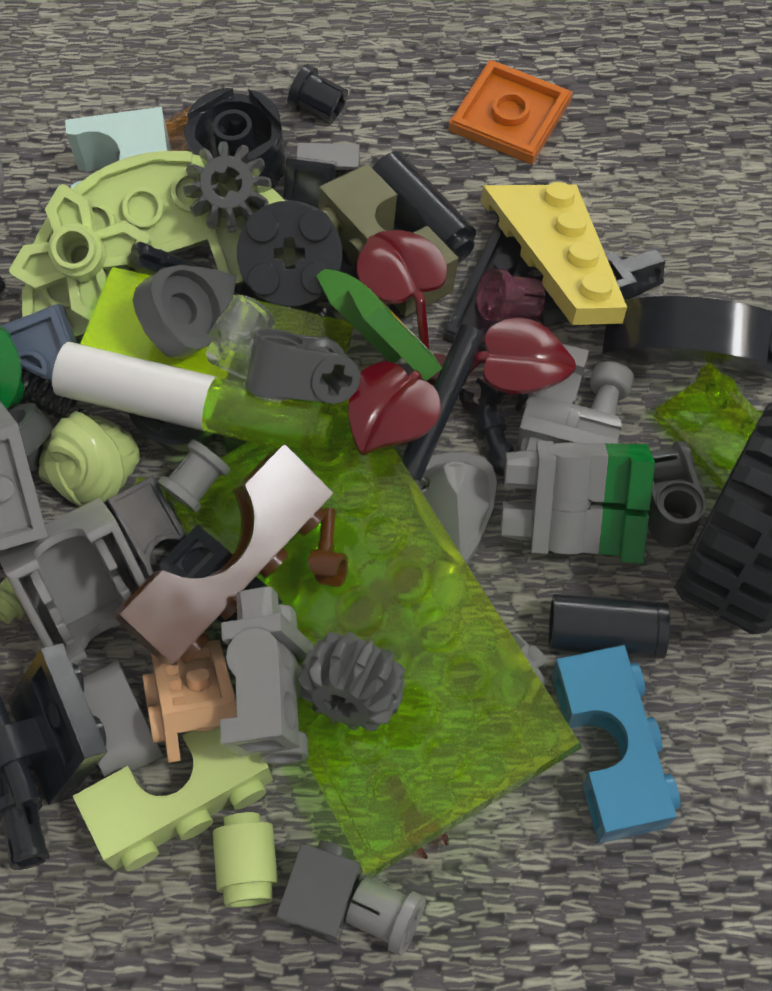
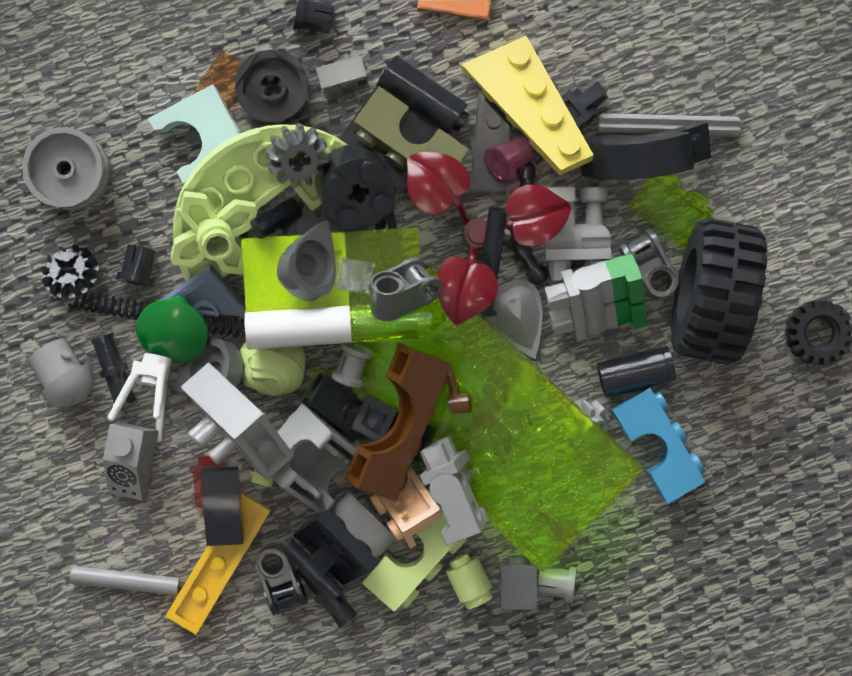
camera: 15 degrees left, 25 degrees up
black tile [283,156,337,209] -> none
dark grey gear [298,632,406,731] -> none
bright green slope [316,269,442,381] -> none

